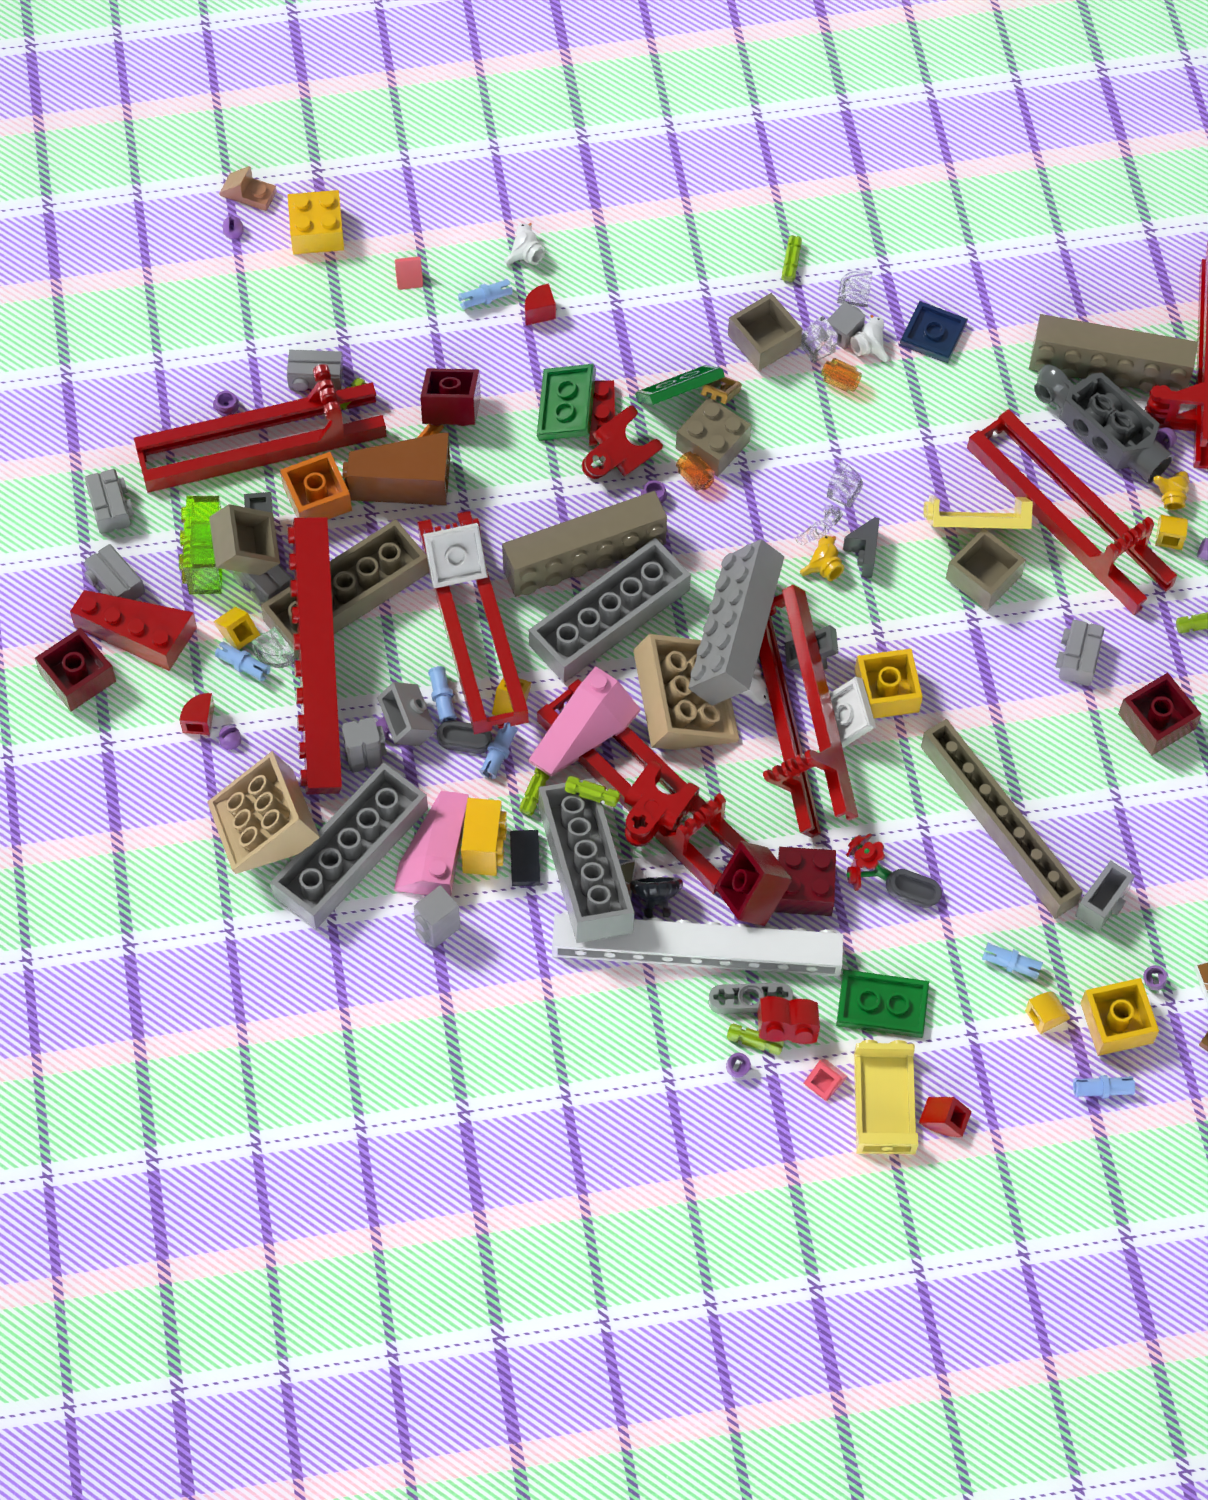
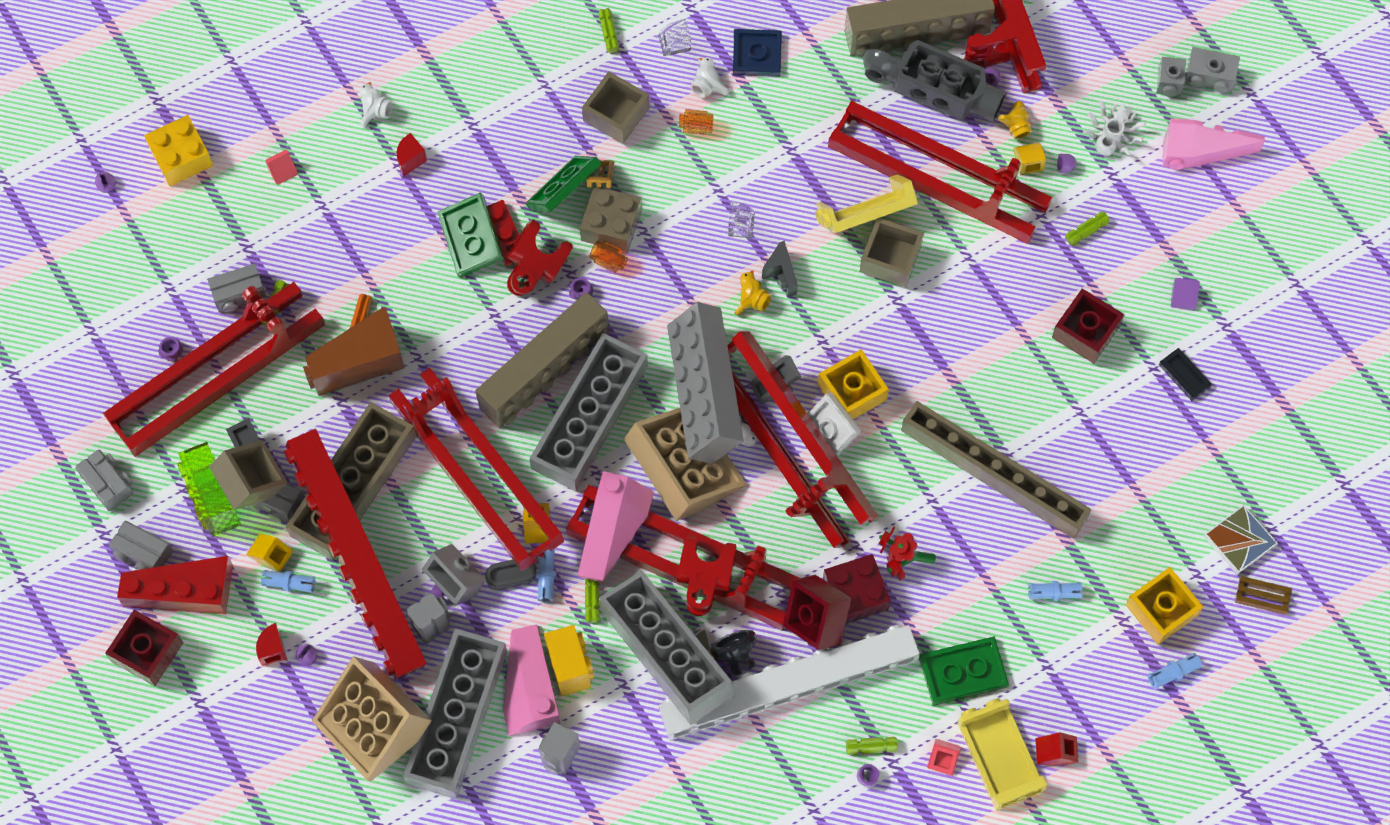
camera: 20 degrees left, 5 degrees up
nougat slope [219,166,277,211] -> none
clear brick [252,627,295,668] -> none
orange brick [280,452,352,519] -> none
dark red brick [420,368,481,426] -> none
white tile [423,523,487,588] -> none
light blue pin [428,666,457,724] -> none
light blue pin [458,279,513,310] -> none
black tile [510,830,540,886] -> none
lime axle [565,776,620,807] -> none
light grey beam [708,982,793,1014] -> none
red brick [757,996,820,1044] -> none
clear cap [795,505,843,545] -> none
clear brick [801,316,838,363] -> none
light grey brick [824,302,866,350] -> none
dark grey tile [885,869,942,908] -> none
yellow brick [1025,991,1070,1034] -> none
light grey brick [1055,620,1105,686] -> none
light grey brick [1075,860,1135,932] -> none
medium lavender hinge [1143,965,1167,990] -> none

